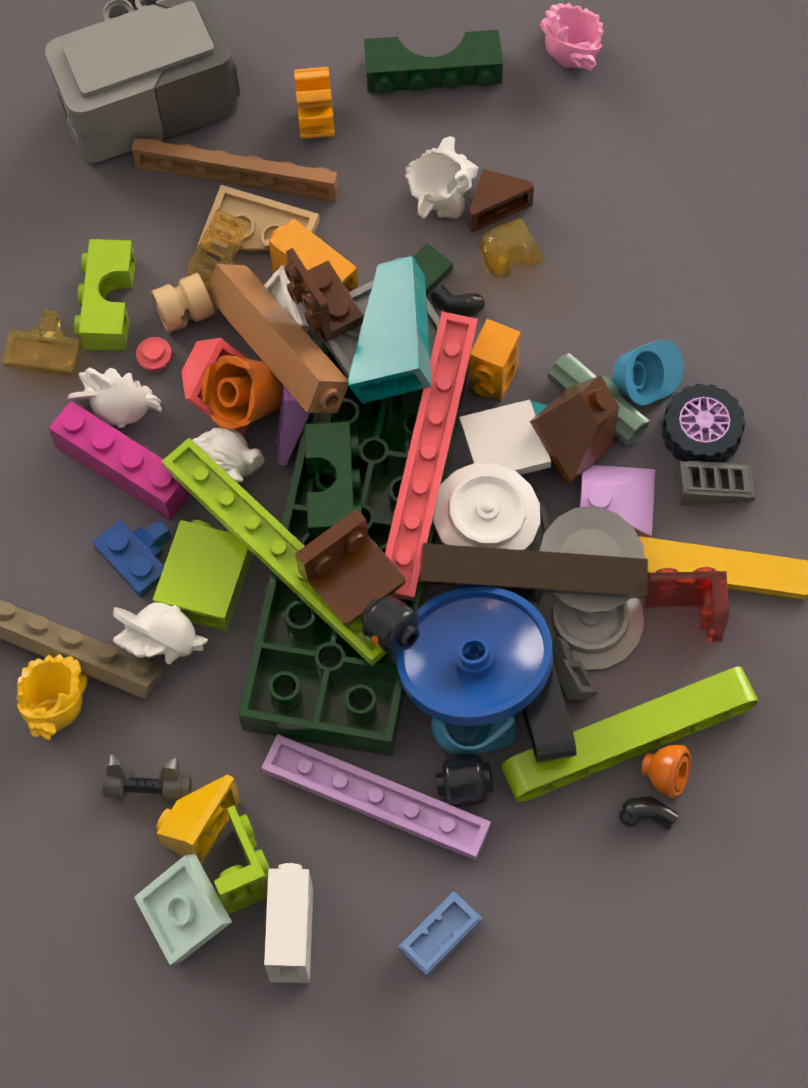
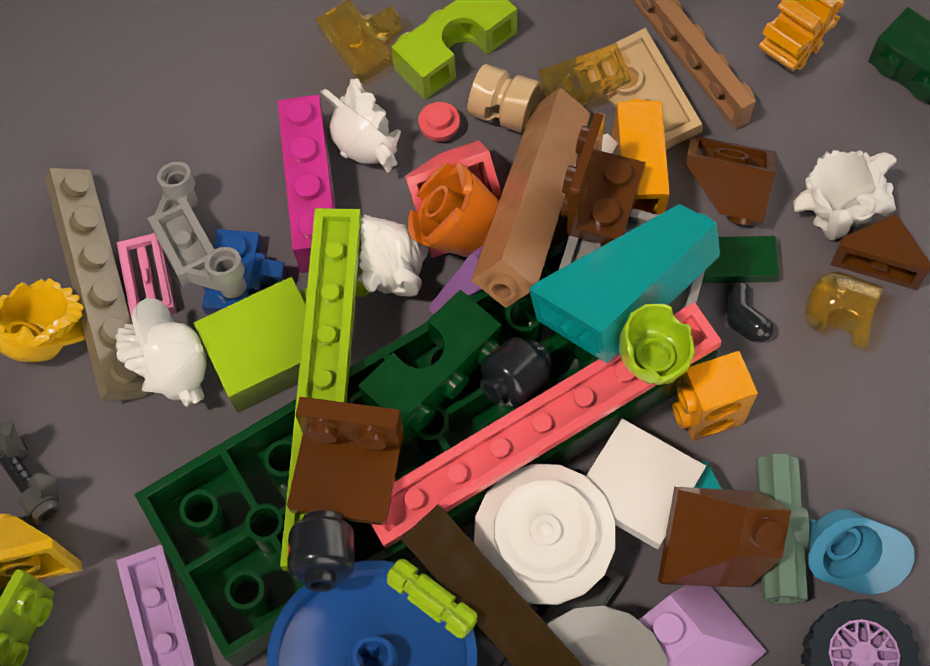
camera: 50 degrees right, 0 degrees up
none -> bright pink tile [117,233,177,319]
none -> light grey plate [147,162,247,298]
none -> lime axle [386,559,477,638]
none -> black head [480,337,552,409]
none -> lime hair [619,304,695,385]
none -> reddish brown slope [686,136,776,225]

